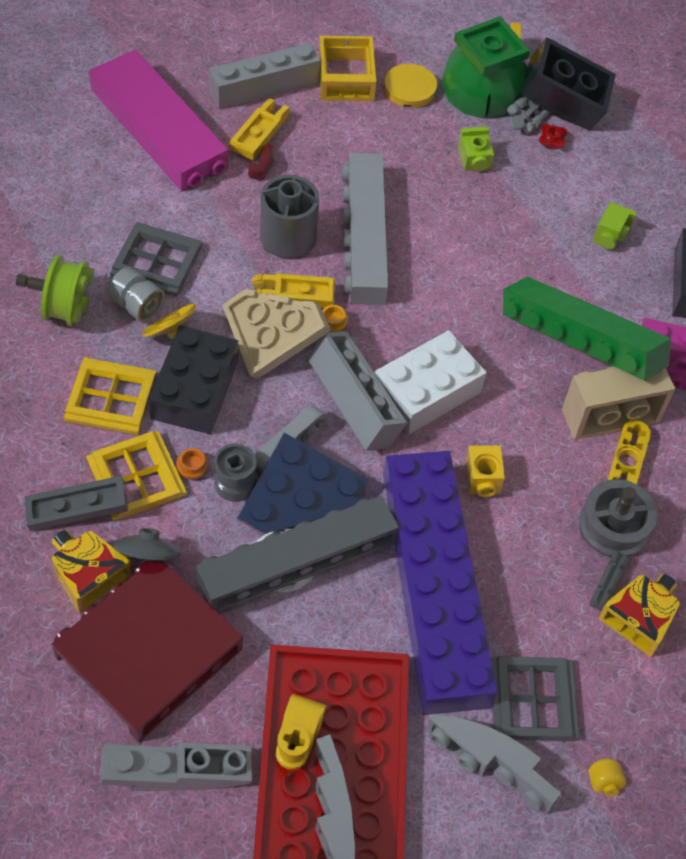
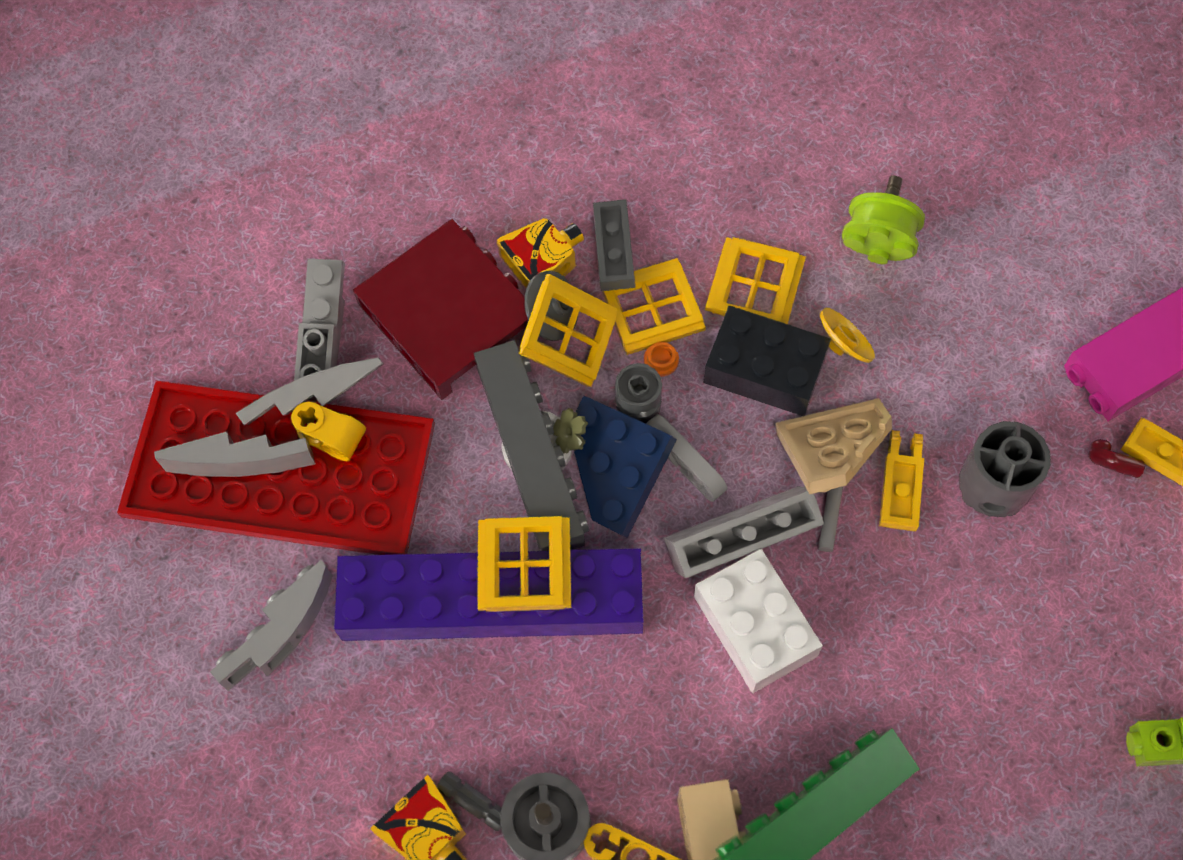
camera: 105 degrees right, 10 degrees up
light grey wheel [107,266,165,322] -> none
dark grey piece [110,222,203,297] -> none
light orange plate [322,305,348,332] -> none
light grey brick [342,153,388,305] -> none
yellow brick [465,445,505,497] -> none
dark grey piece [491,656,579,741] -> none
yellow piece [588,758,627,797] -> none
none -> light grey slope [236,358,384,425]
none -> yellow piece [478,516,571,612]
none -> yellow piece [519,274,617,387]
none -> olive plant [553,408,588,453]

